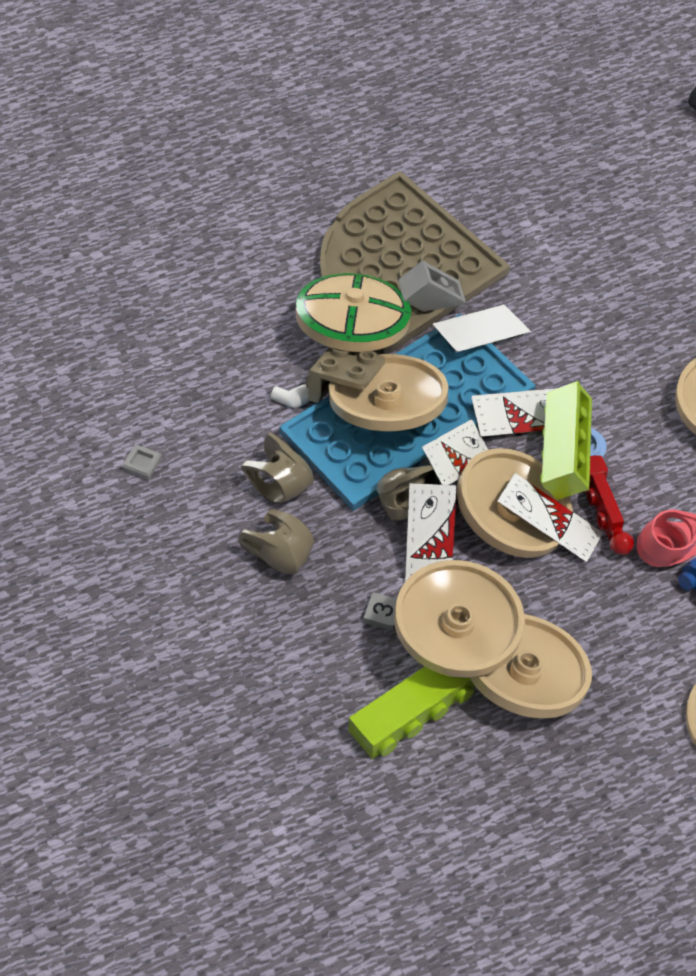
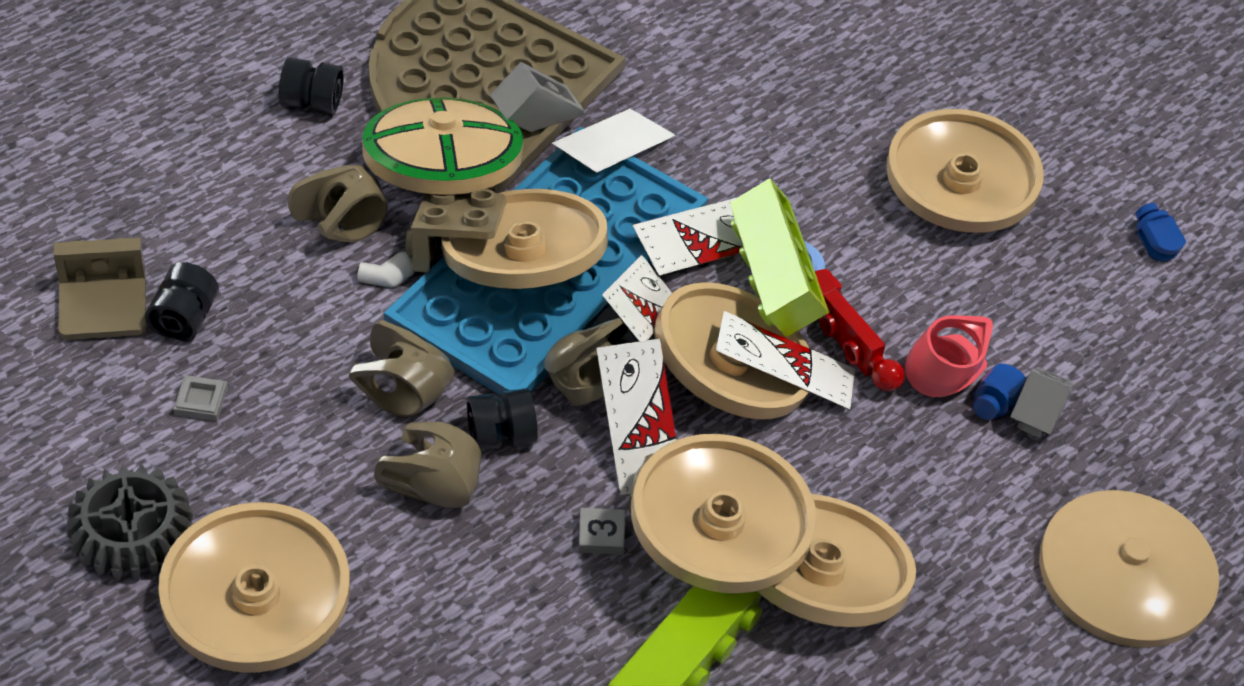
camera: 20 degrees left, 5 degrees down
none -> dark tan bracket [54,238,146,340]
none -> dark grey gear [66,464,193,582]
none -> black wheel [145,262,219,342]
none -> tan dish [159,502,350,673]
none -> black wheel [278,57,344,115]
none -> dark tan helmet [287,165,388,243]
none -> black wheel [466,388,538,452]

